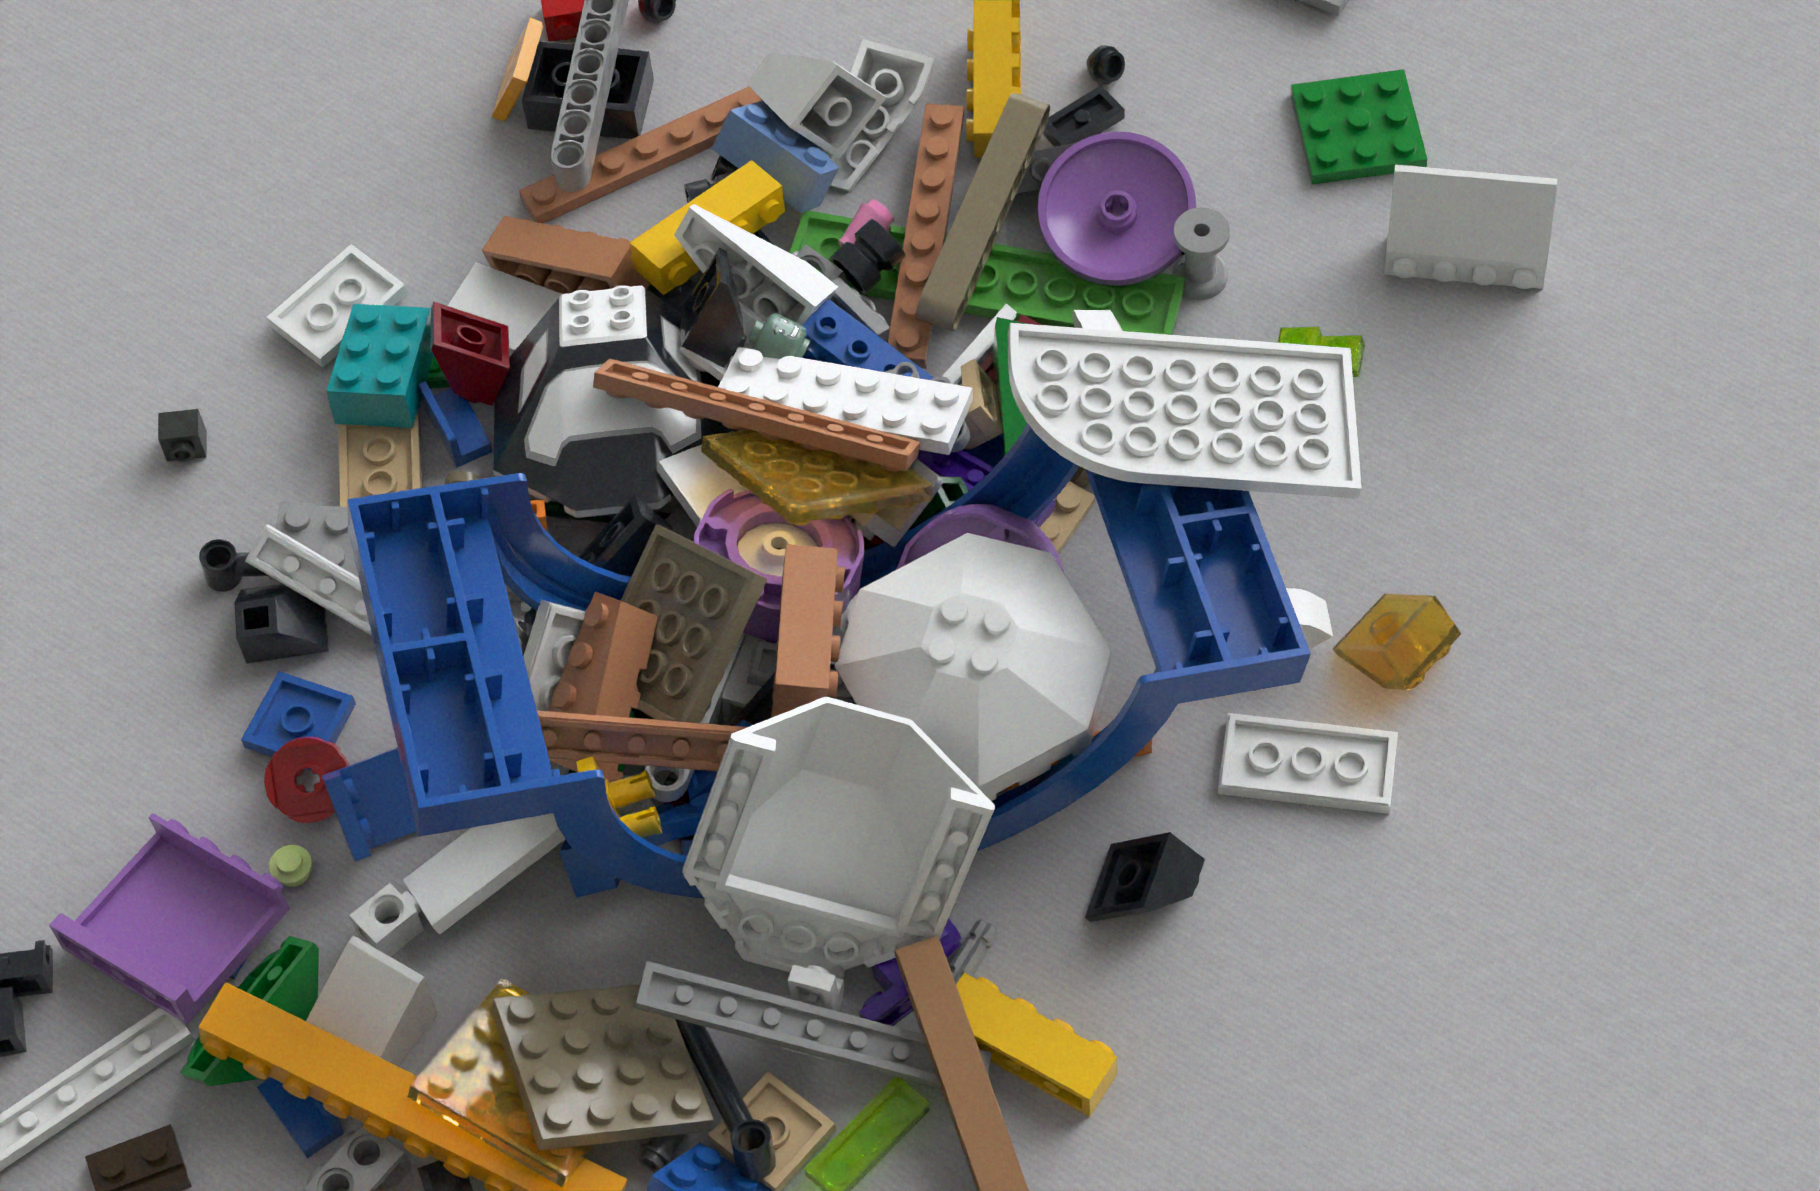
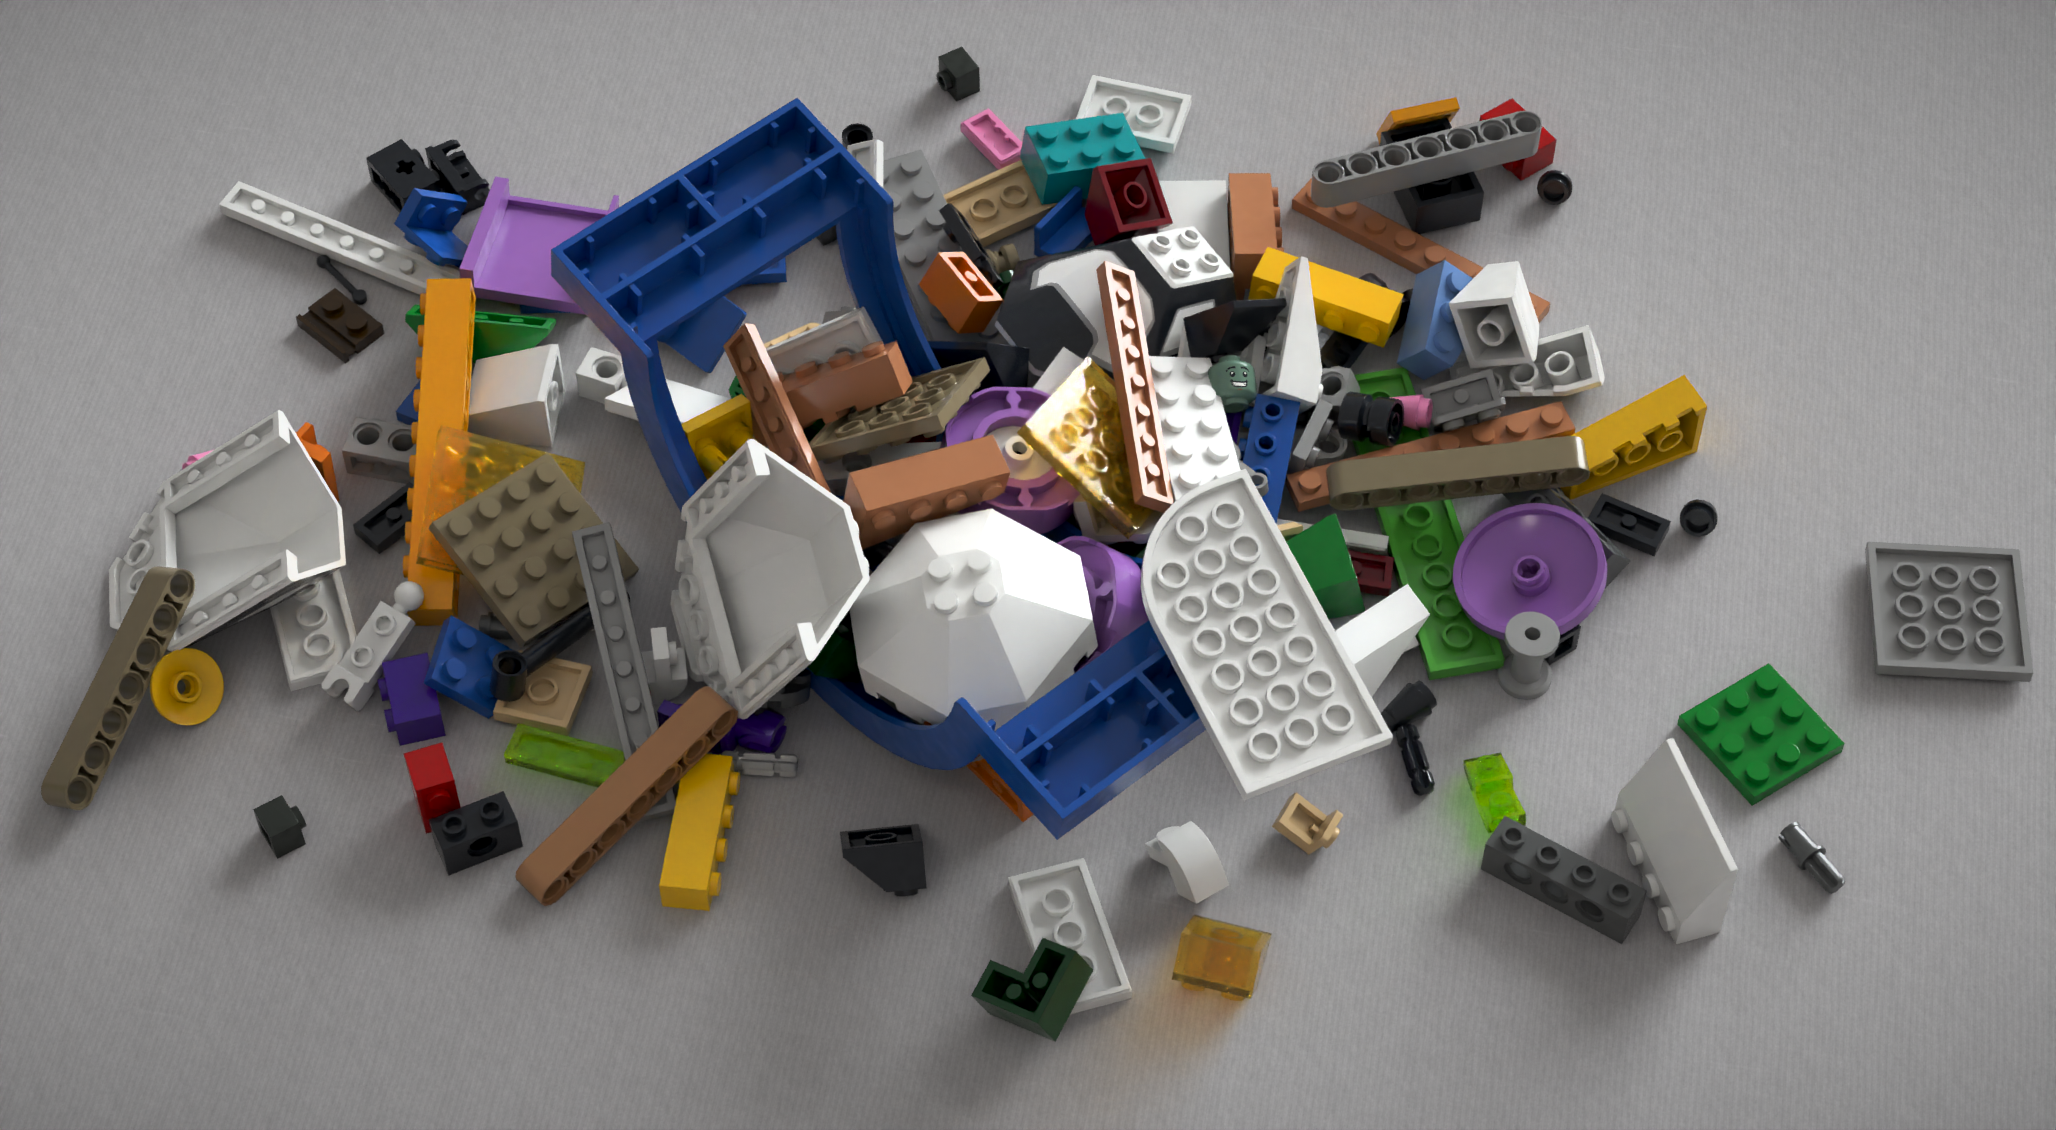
camera: 60 degrees right, 5 degrees down
none -> black hinge [316,255,367,305]
none -> blue bracket [394,188,468,268]
none -> bright pink plate [961,108,1022,170]
none -> dark green brick [971,938,1093,1042]
none -> tan bracket [1272,792,1343,855]
none -> light grey bracket [1421,368,1506,433]
none -> dark grey brick [1481,816,1647,944]
none -> dark grey axle [1778,822,1845,894]

